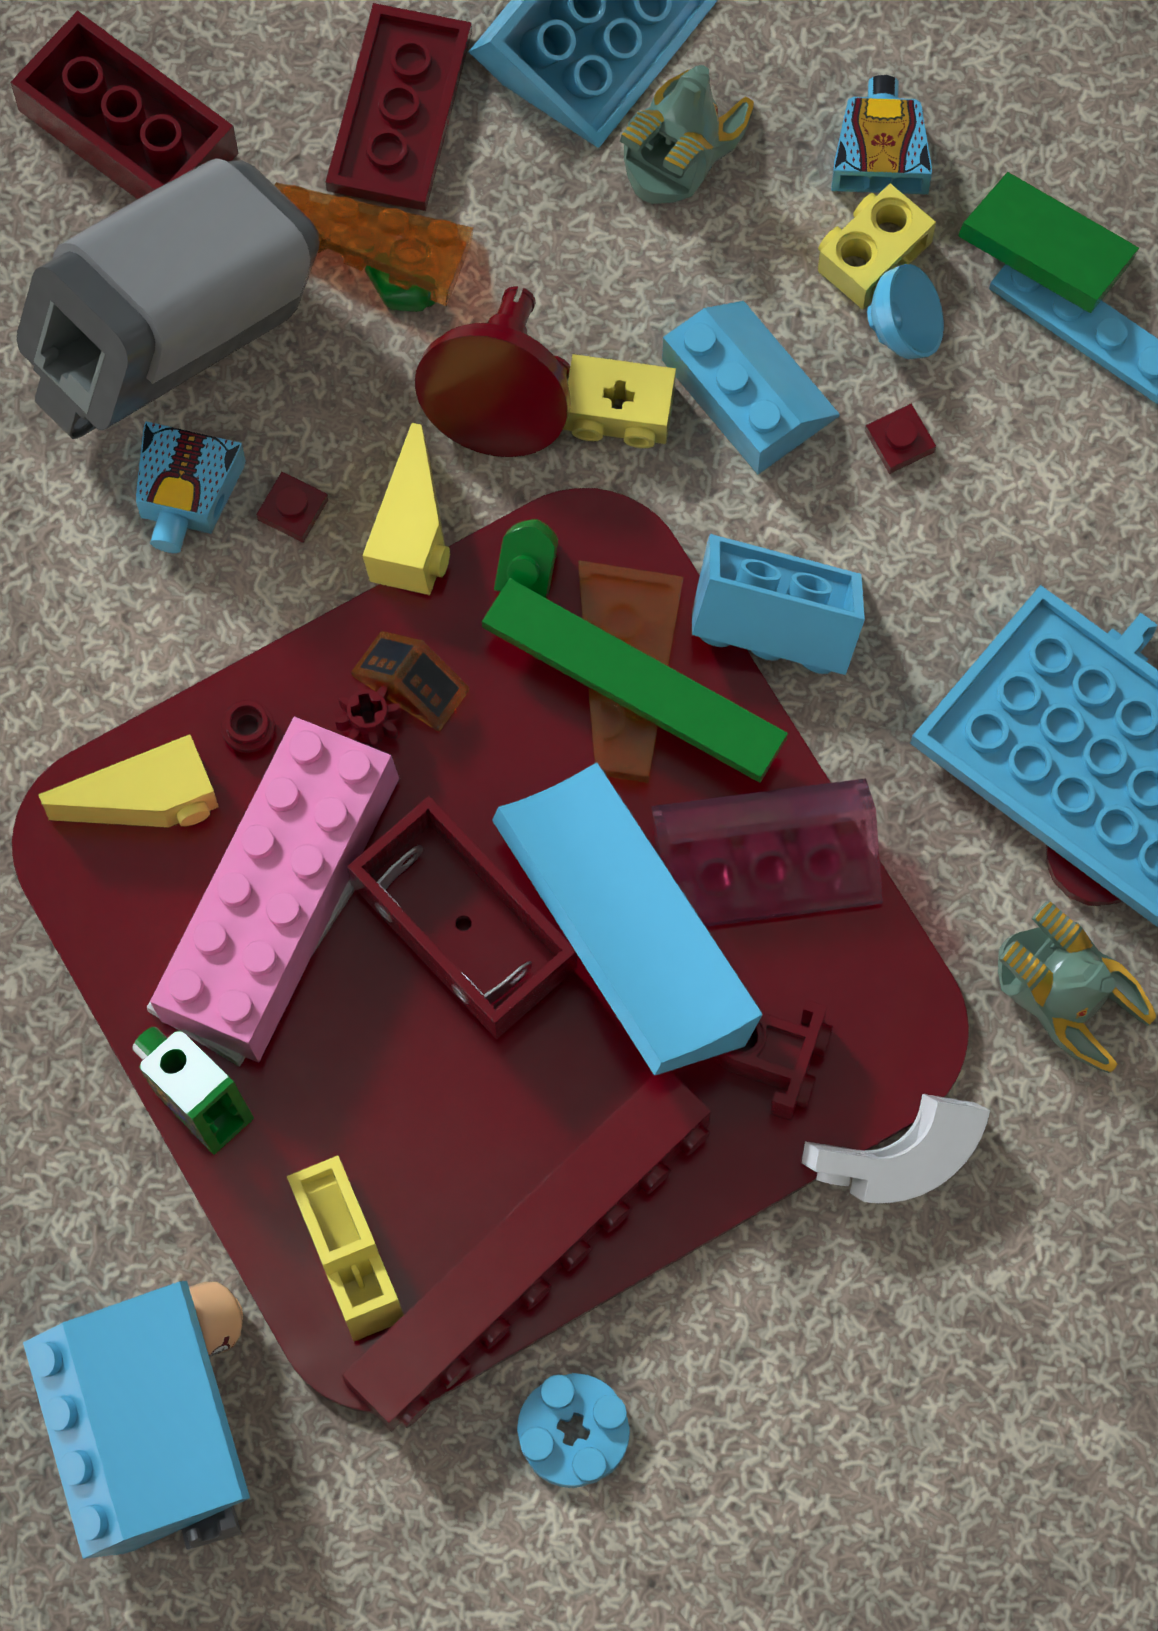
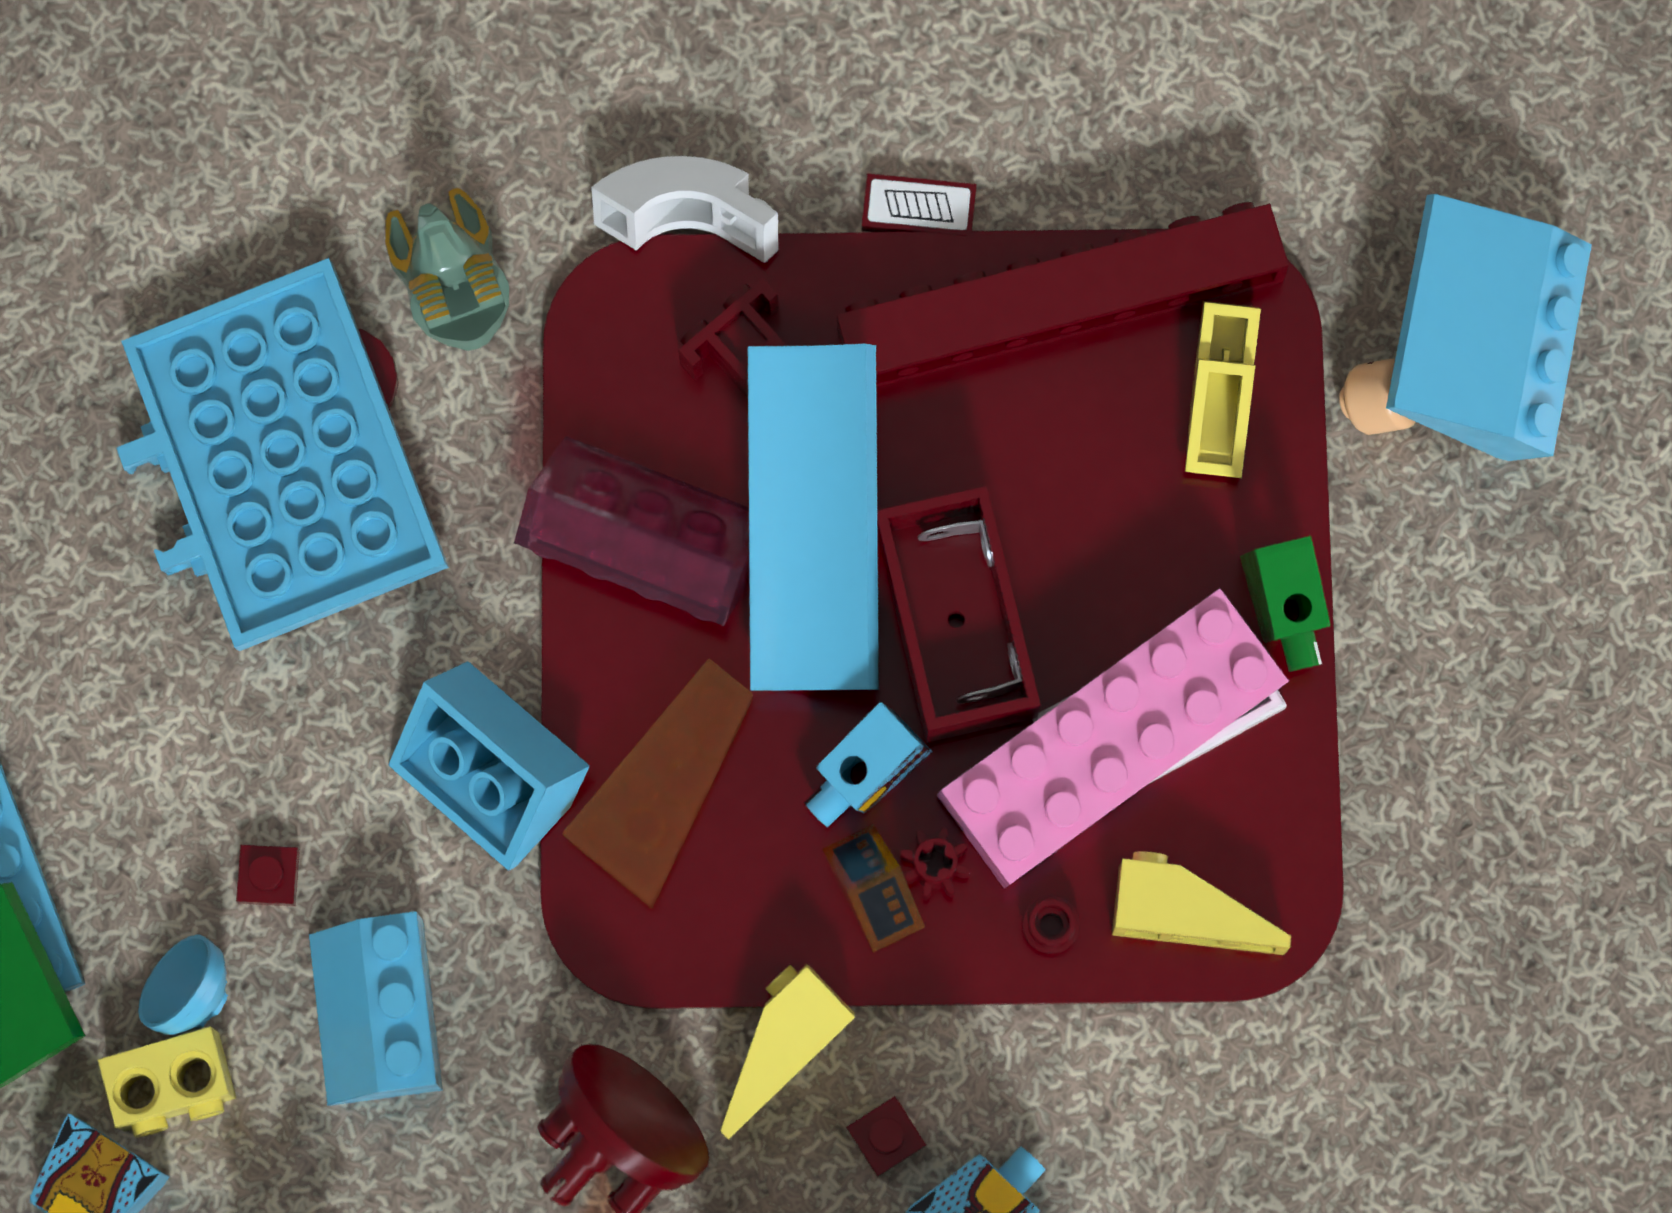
camera: 150 degrees left, 5 degrees up
green tile [482,578,788,783] -> none
green plate [494,519,558,599] -> none
medium azure plate [517,1373,630,1488] -> none
light yellow brick [563,354,676,448] -> none
none -> medium azure torso [804,702,933,827]
none -> tile [861,173,977,237]

